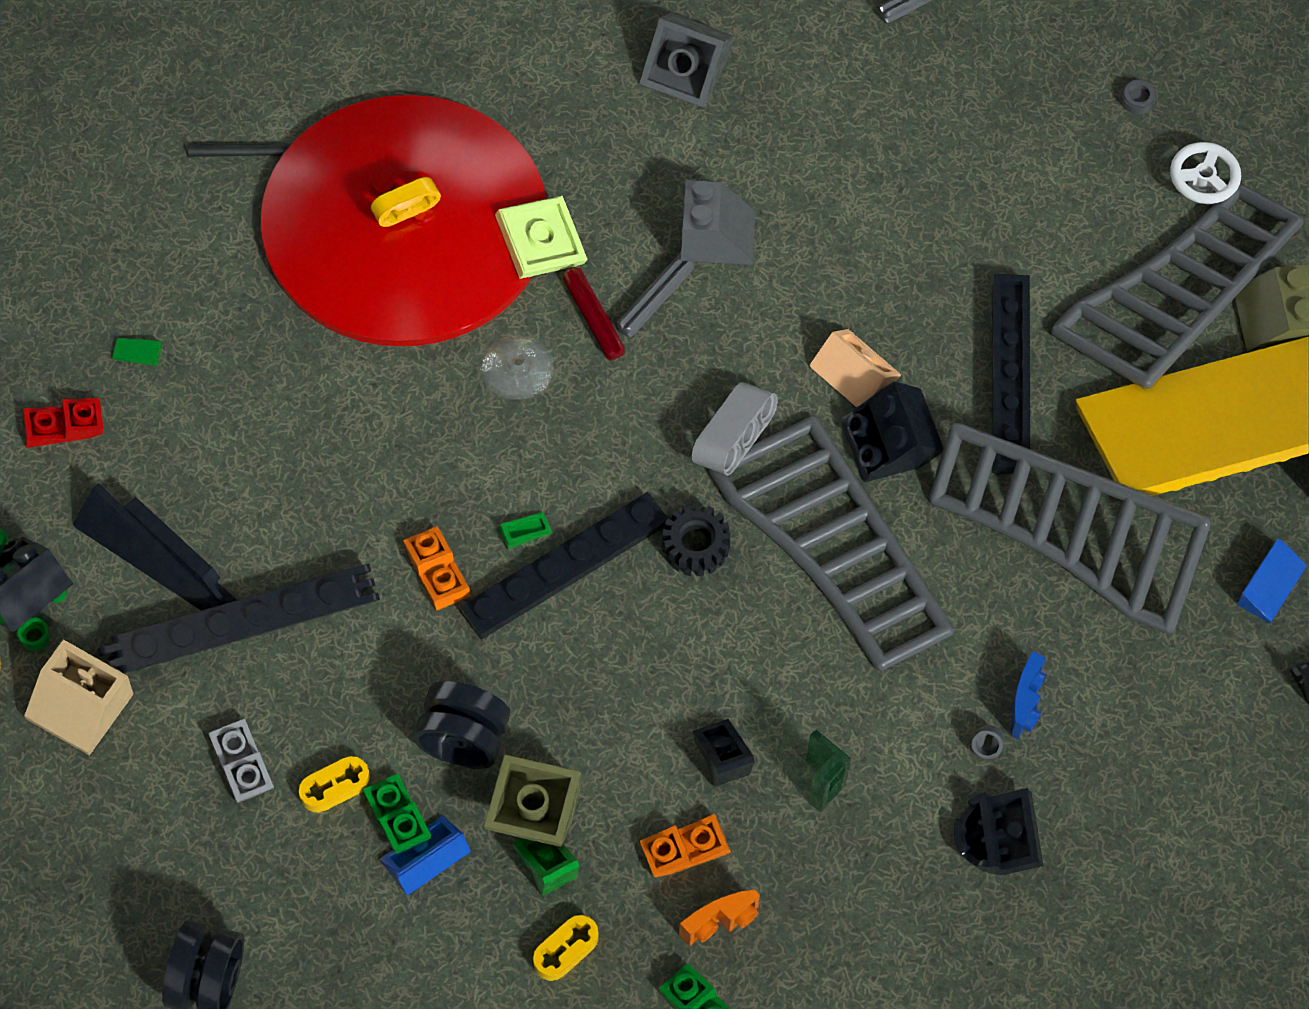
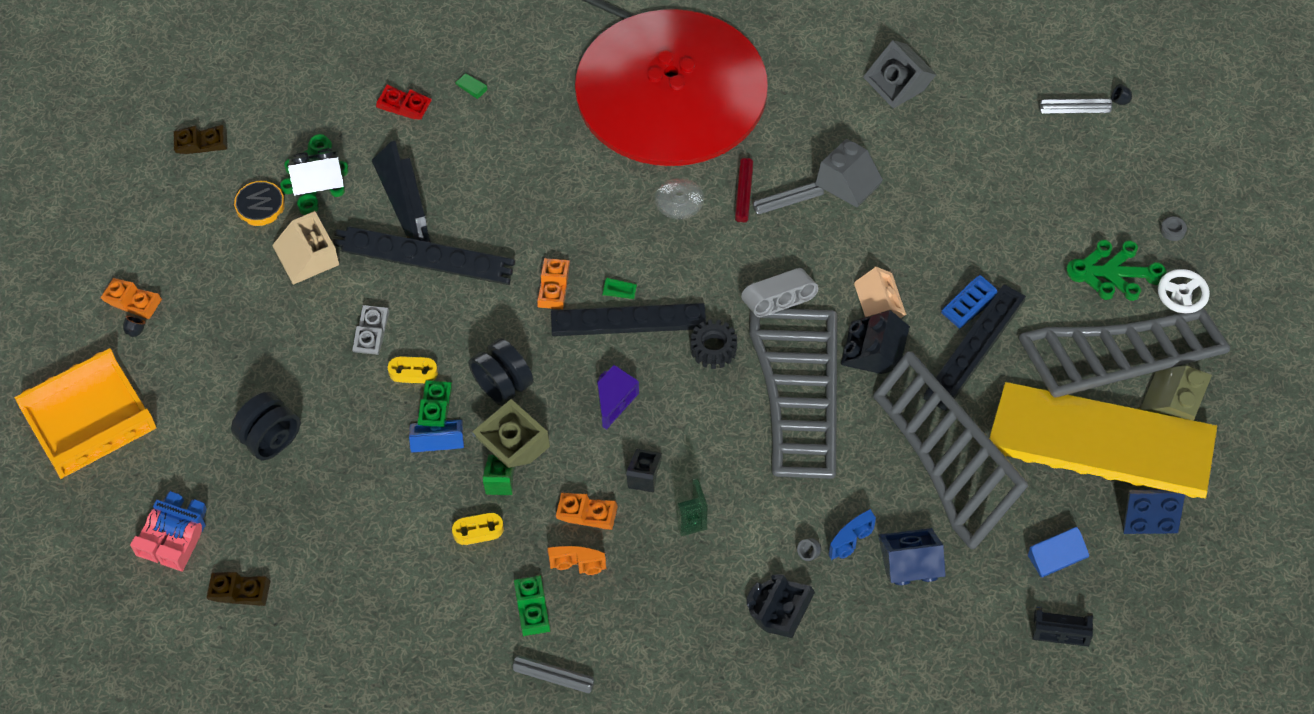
camera: 35 degrees right, 5 degrees down
yellow beam [371,177,441,227] -> none
yellowish green tile [495,196,588,279] -> none
none -> dark purple slope [597,365,639,430]
none -> dark blue slope [878,528,946,585]
none -> blue slope [941,275,997,329]
none -> green plant [1066,240,1167,301]

